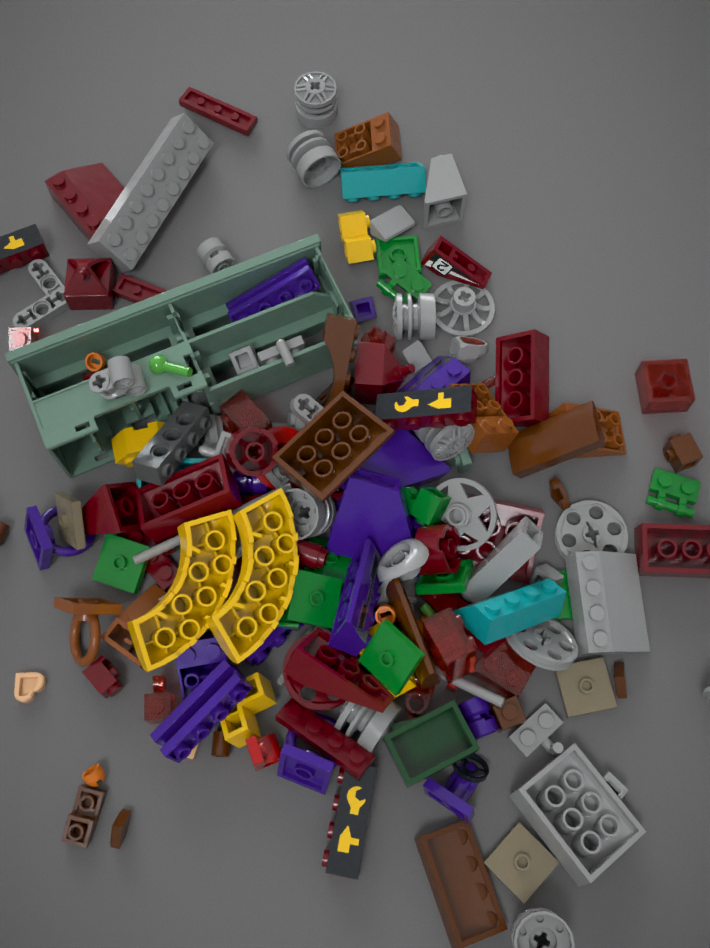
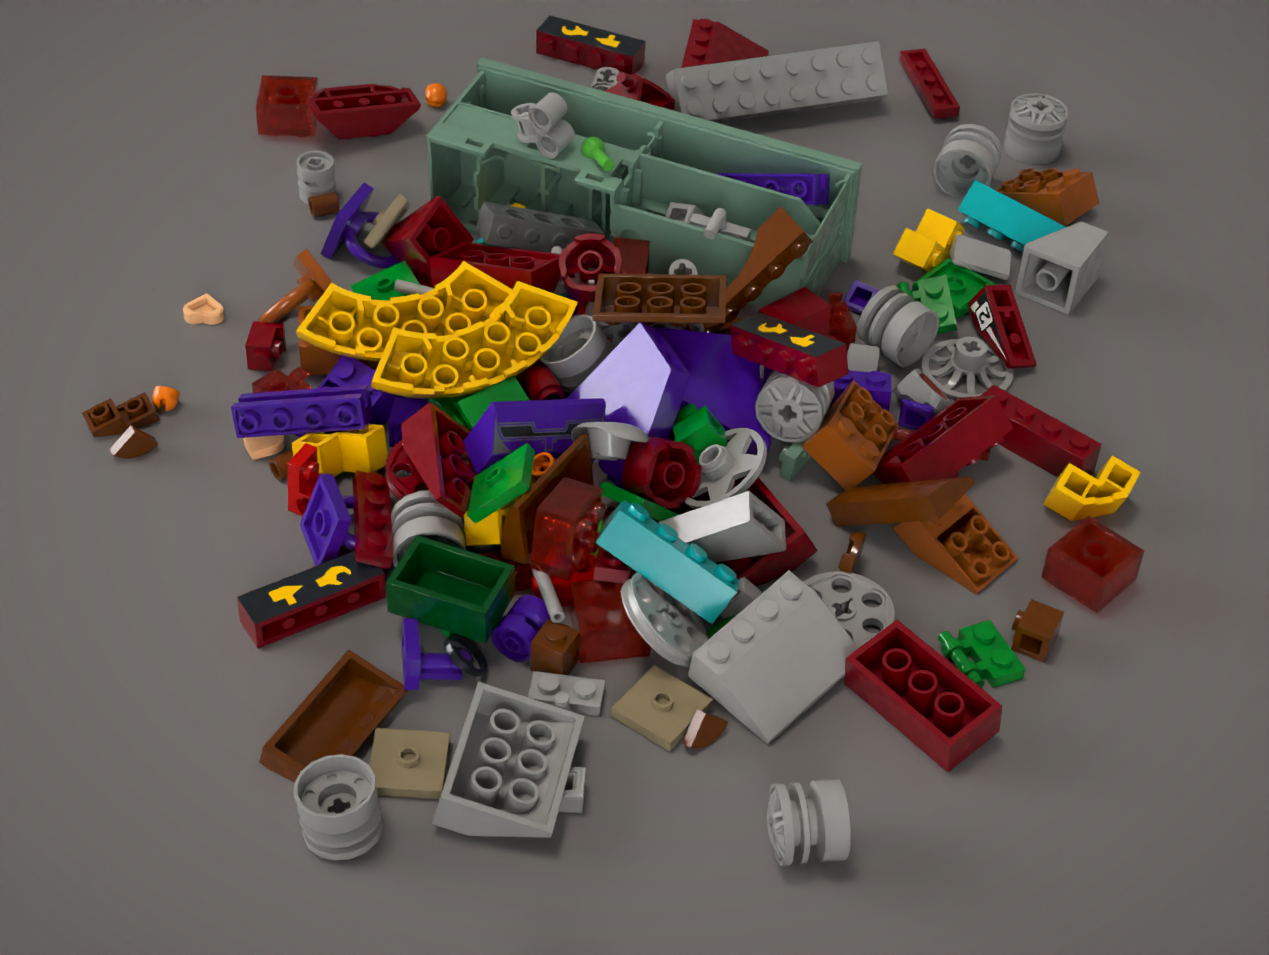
camera: 45 degrees right, 25 degrees down
none -> dark purple slope [898,399,934,430]
none -> dark red brick [981,384,1102,478]
none -> yellow brick [1043,455,1141,521]

